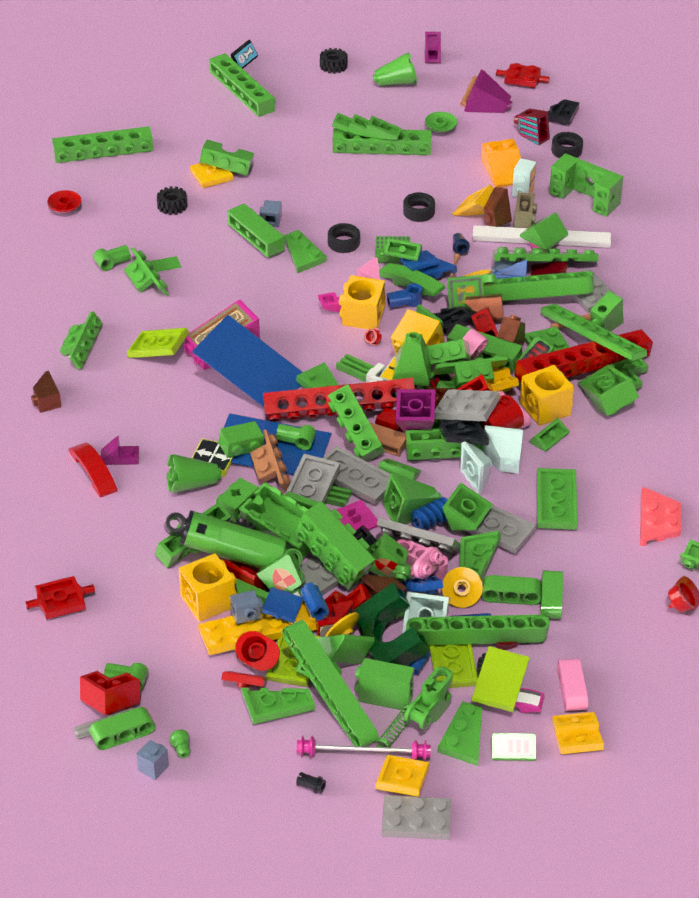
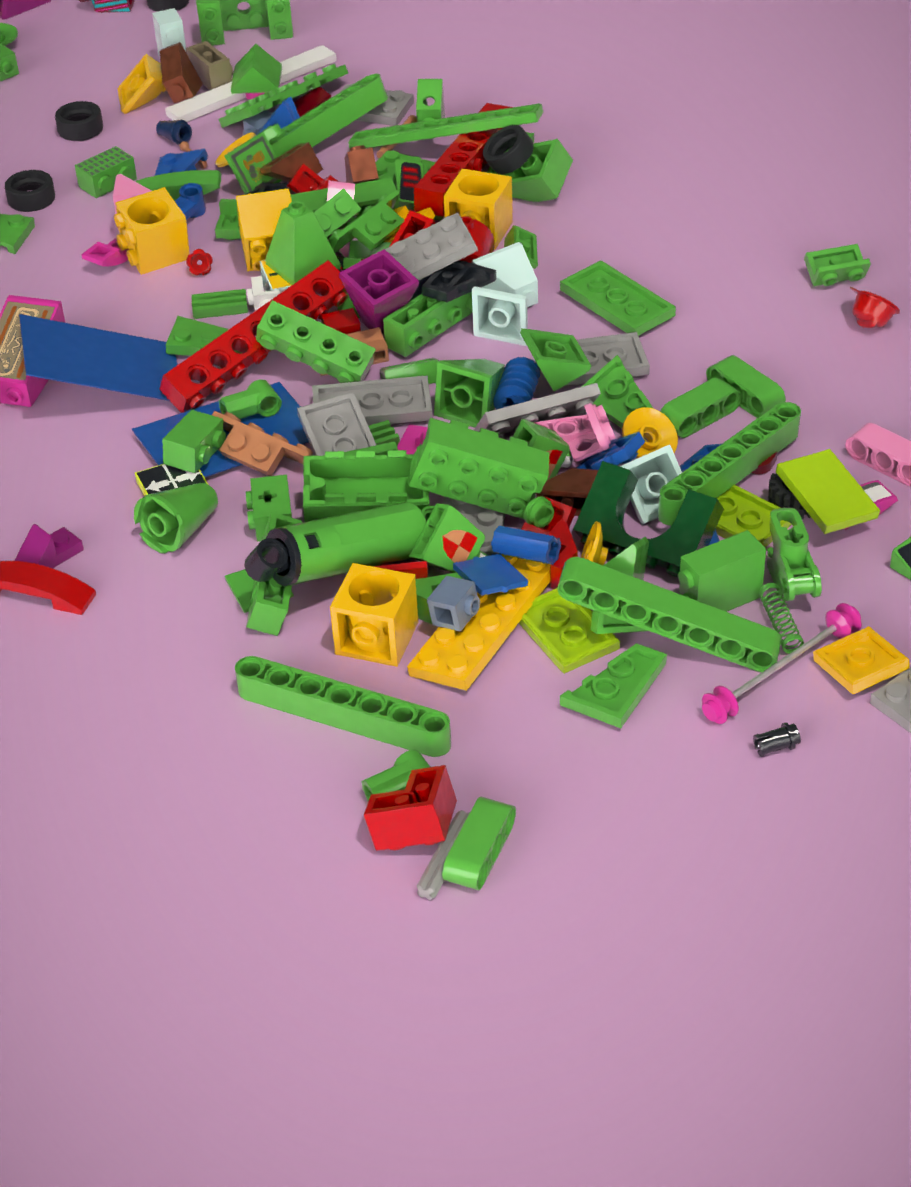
camera: 40 degrees left, 0 degrees up
red plate [25,576,95,619] -> none
sand blue brick [136,740,169,780] -> none
bright green piece [169,729,191,758] -> none
plate [221,671,268,688] -> none
red piece [235,631,280,671] -> none
bright green slope [384,238,423,261] -> none
bright green plate [392,565,412,582] -> none
blue piece [399,250,440,271] -> none
bright green wing [437,701,482,766] -> none
light orange slope [481,139,521,187] -> none
coral wing [640,487,681,546] -> none
none -> bright green beam [235,656,451,757]
none -> black tyre [483,125,534,174]
none -> bright green plate [524,496,554,527]

